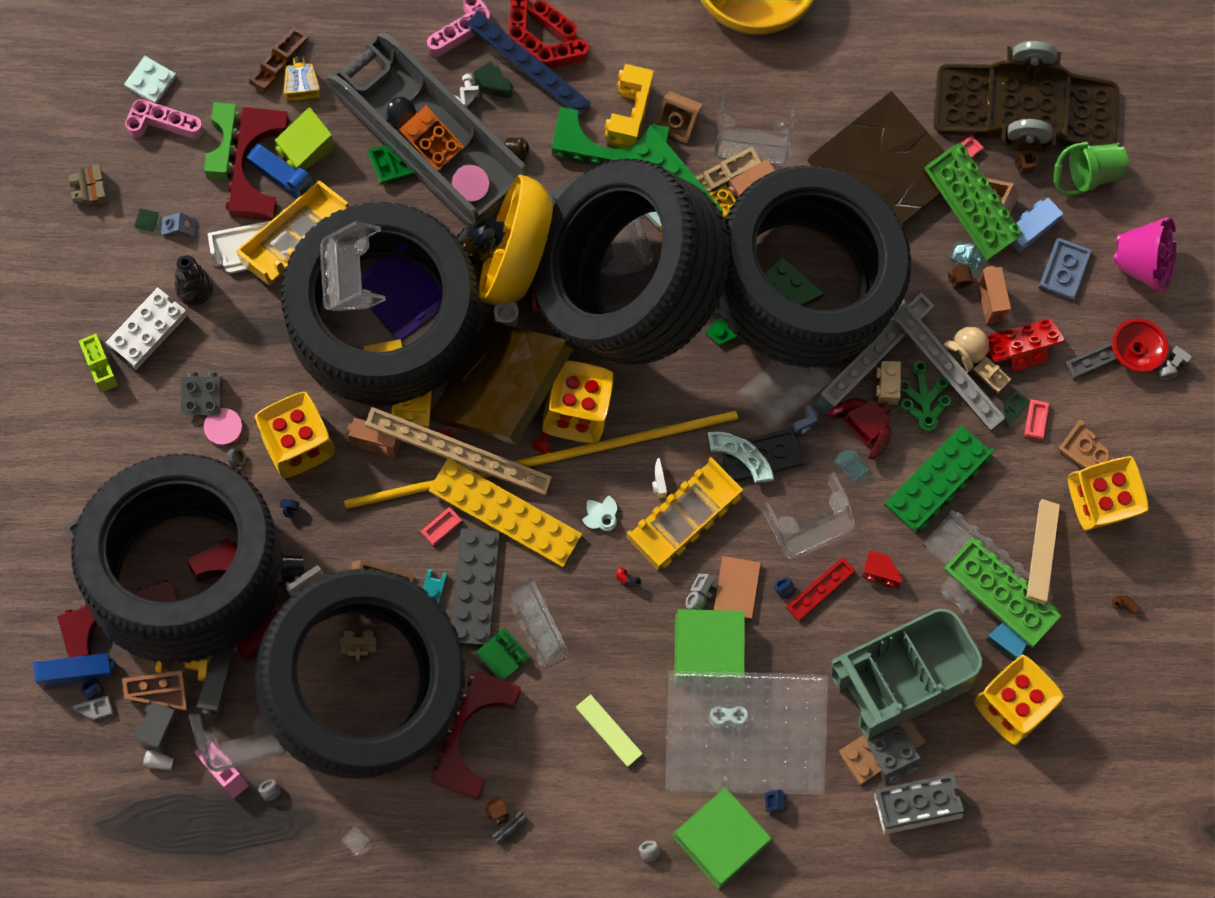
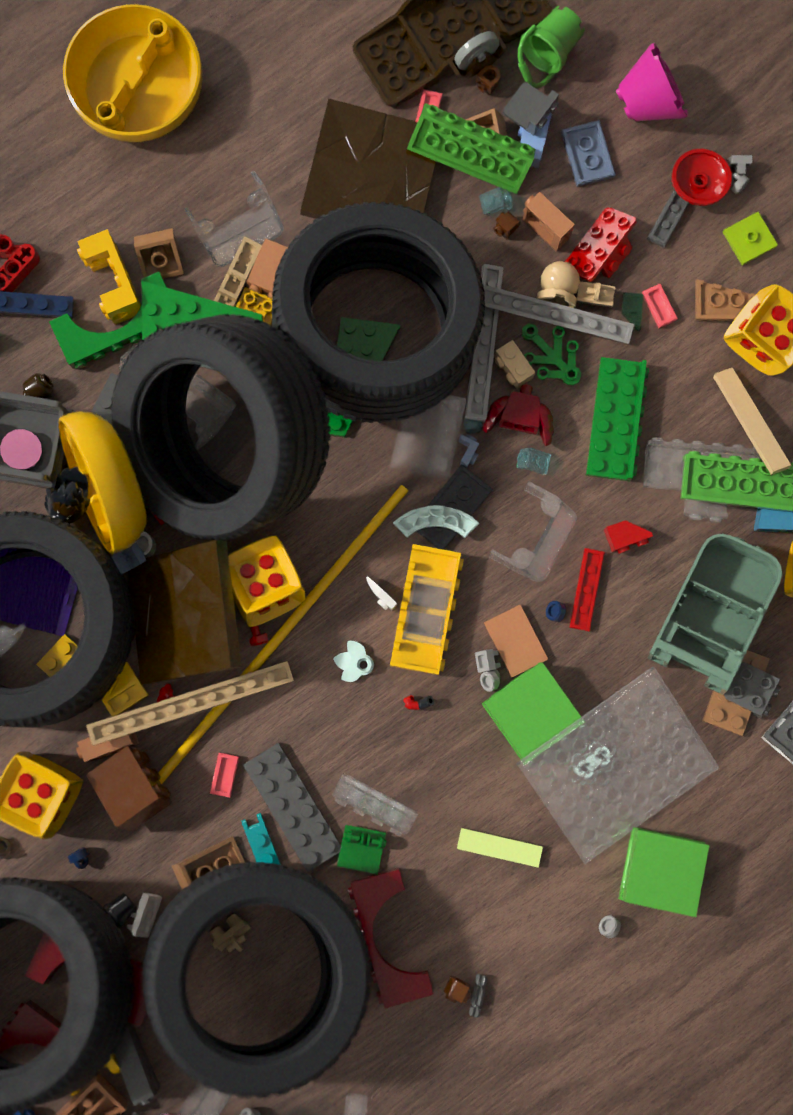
camera: 30 degrees left, 10 degrees up
yellow plate [428,459,582,568] -> none
dark blue tile [765,789,788,813] -> none
none -> reddish brown container [86,746,172,832]
none -> sand blue bracket [110,542,147,574]
none -> dark grey bracket [503,82,559,135]
none -> lime plate [723,212,778,265]

